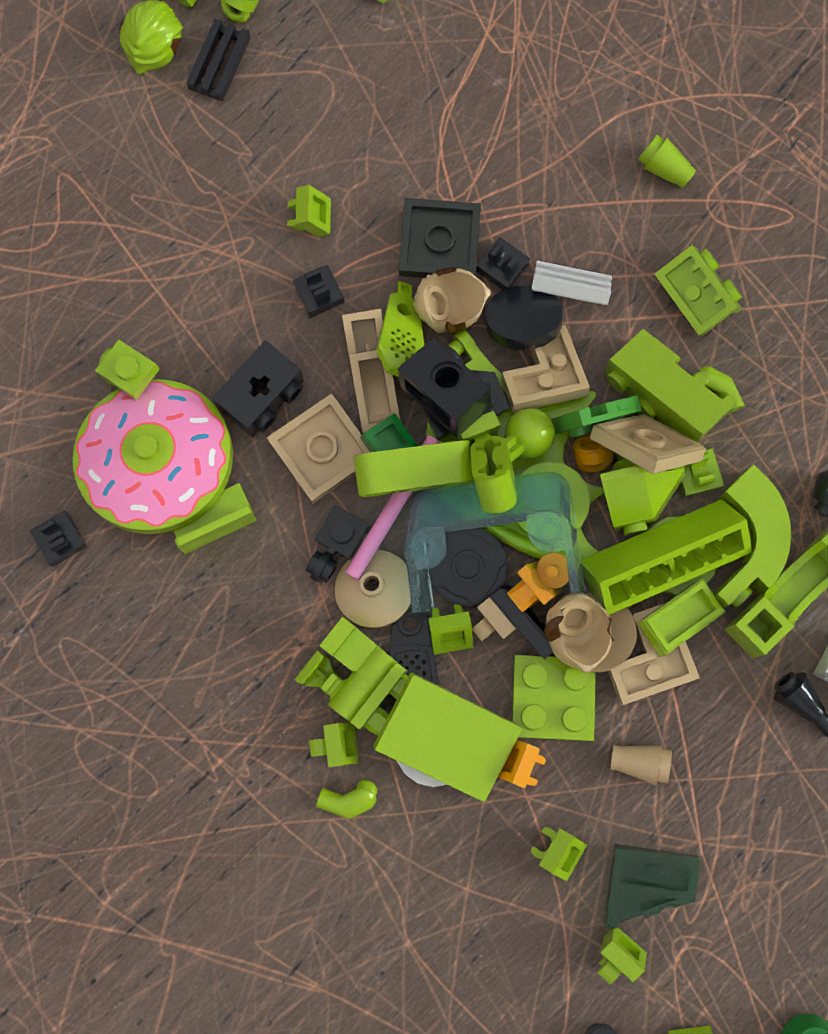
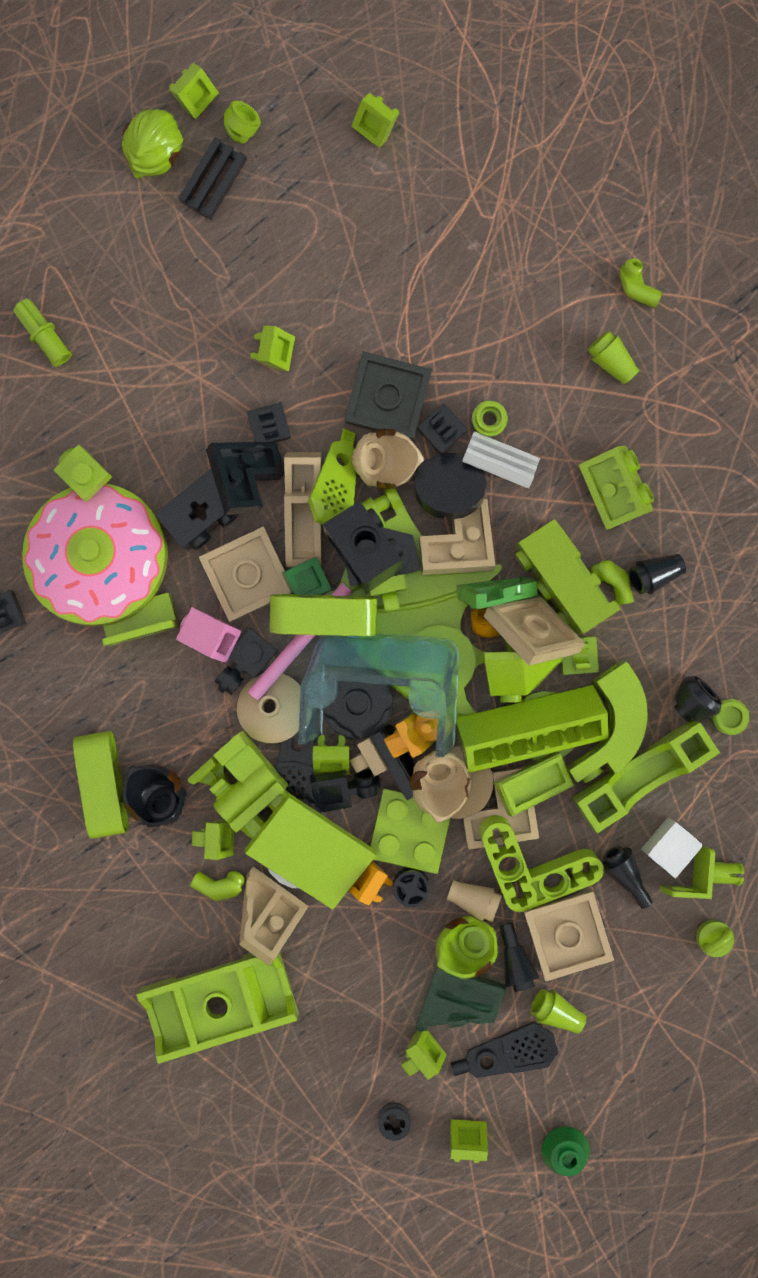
camera: 10 degrees right, 10 degrees up
lime beam [470,408,555,514] -> none
lime tile [531,827,587,881] -> none
none -> lime axle [13,298,72,367]
none -> lime beam [73,731,129,839]
none -> black hair [122,764,187,827]
none -> lime piece [136,952,299,1064]
none -> bright pink brick [176,607,242,663]
none -> black plate [206,442,285,515]
none -> tan wing [239,867,309,966]
none -> black plate [310,769,381,813]
none -> black wheel [393,867,429,907]
none -> lime hair [436,915,498,979]
none -> black piece [450,1021,558,1078]
none -> lime plate [472,400,508,437]
none -> lime beam [479,815,604,912]
none -> black cone [499,922,539,992]
none -> tan plate [524,889,614,982]
none -> lime cone [530,989,587,1034]
none -> lime arm [619,258,663,308]
none -> black cone [629,554,686,595]

